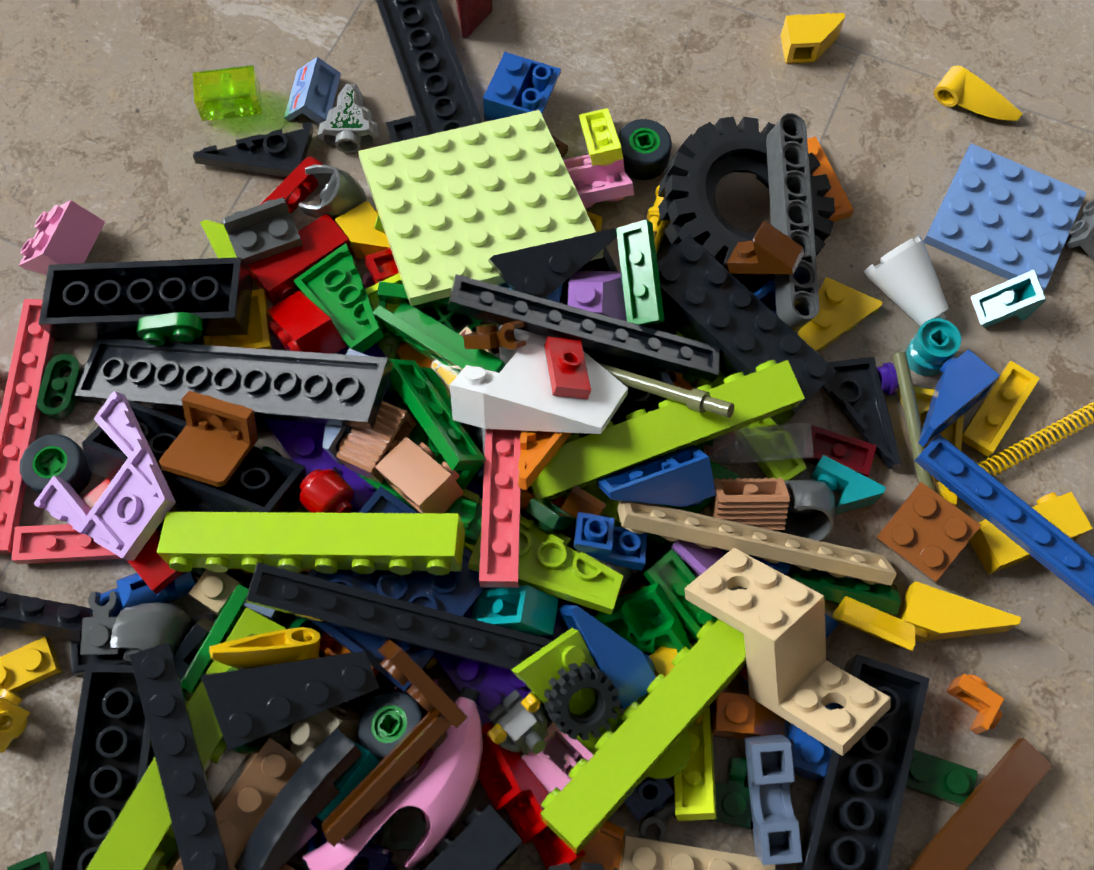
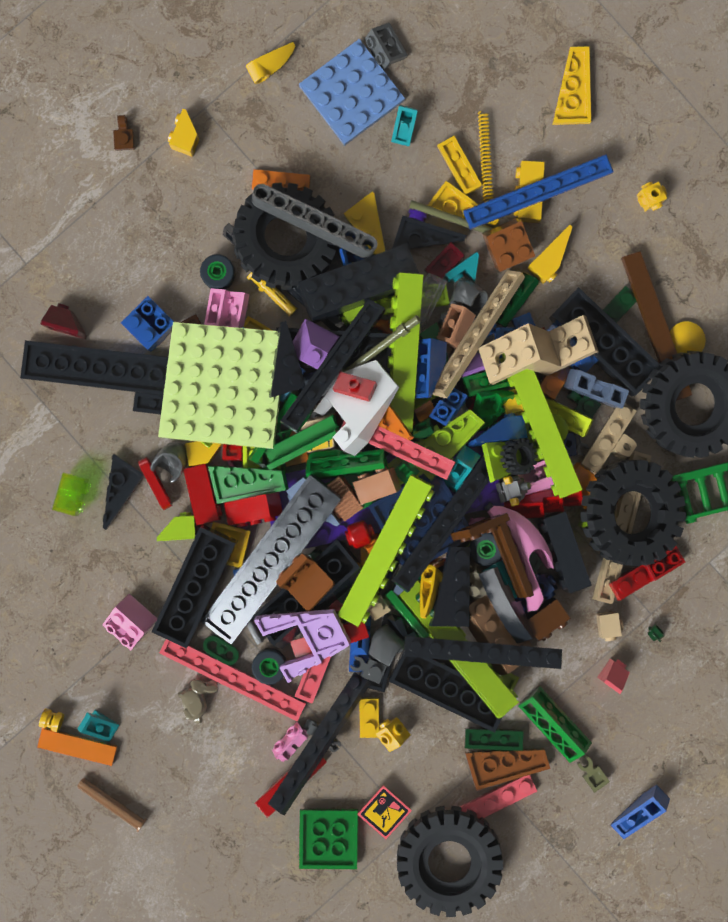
camera: 60 degrees left, 20 degrees up
green plate [137,312,203,346] -> none
dark grey bracket [222,198,303,265] -> none
medium blue panel [284,57,341,124] -> none
light grey rock [317,84,379,153] -> none
reddish brown plate [463,320,526,350] -> none
neon yellow plate [579,108,623,166] -> none
plate [616,220,665,327] -> none
reddish brown slope [727,221,804,274] -> none
yellow slope [832,596,915,651] -> none
white cone [864,235,949,327] -> none
teal wheel [905,318,962,377] -> none
blue slope [918,349,1000,447] -> none
orange bracket [946,673,1004,734] -> none

